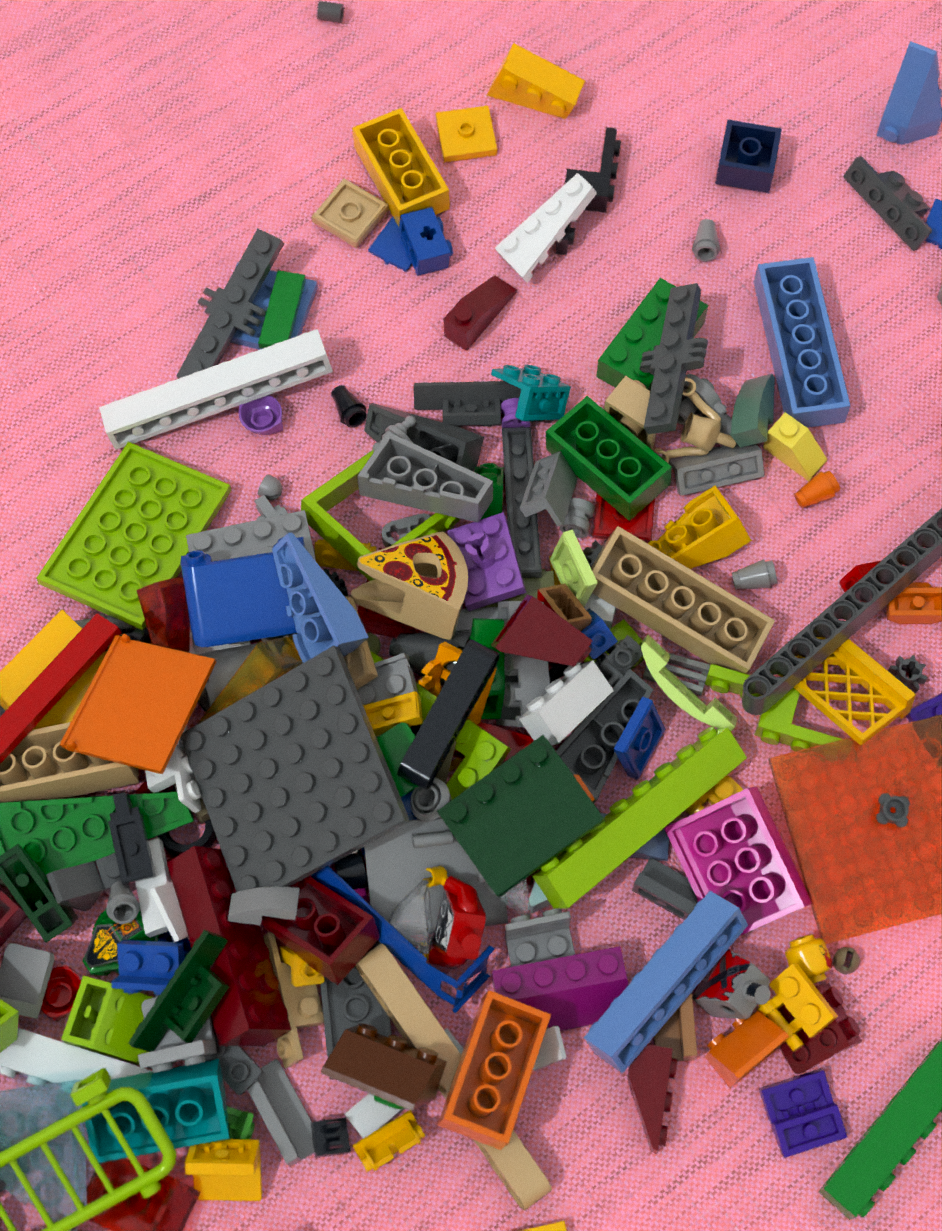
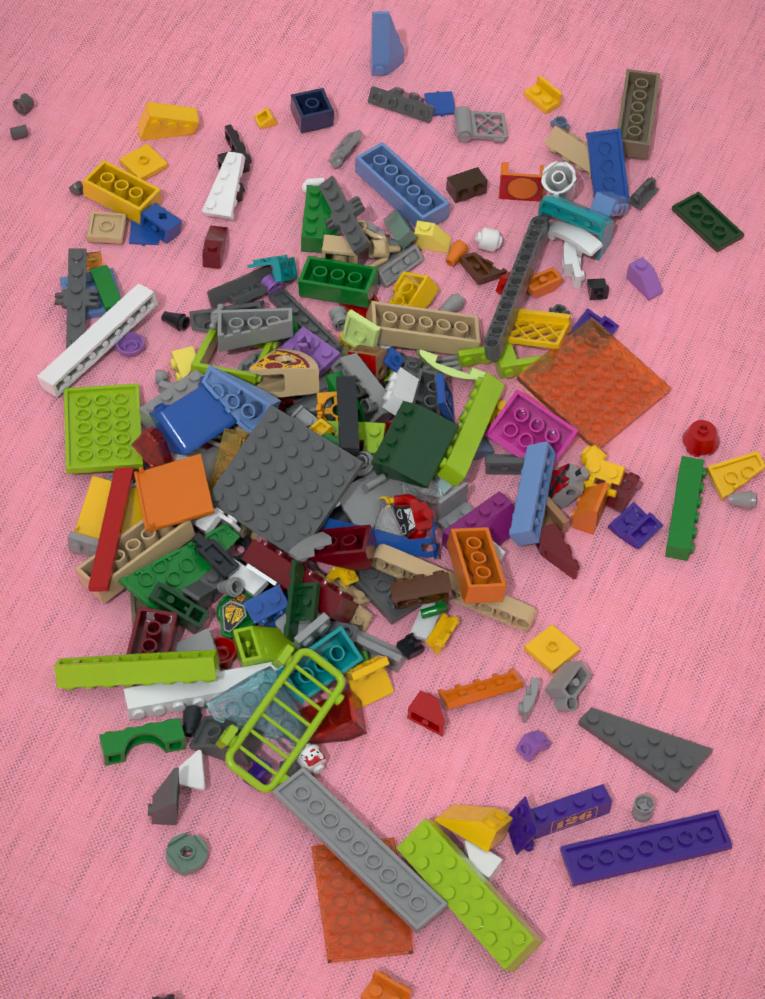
camera: 35 degrees left, 15 degrees down
dark red slope [490,594,593,667] -> none
light grey panel [520,451,577,527] -> none
light grey cone [692,219,720,261] -> none
dark tan hinge [833,947,860,974] -> none
dark grey plate [876,793,910,828] -> none
none -> dark grey hinge [69,181,83,196]
none -> clear yellow plate [87,251,102,270]
none -> light yellow slope [169,346,196,381]
none -> yellow slope [254,107,279,129]
none -> white arm [302,177,325,193]
none -> light grey hinge [328,130,363,169]
none -> dark brown brick [446,167,488,203]
none -> reddish brown wing [458,252,507,285]
none -> white head [475,227,502,252]

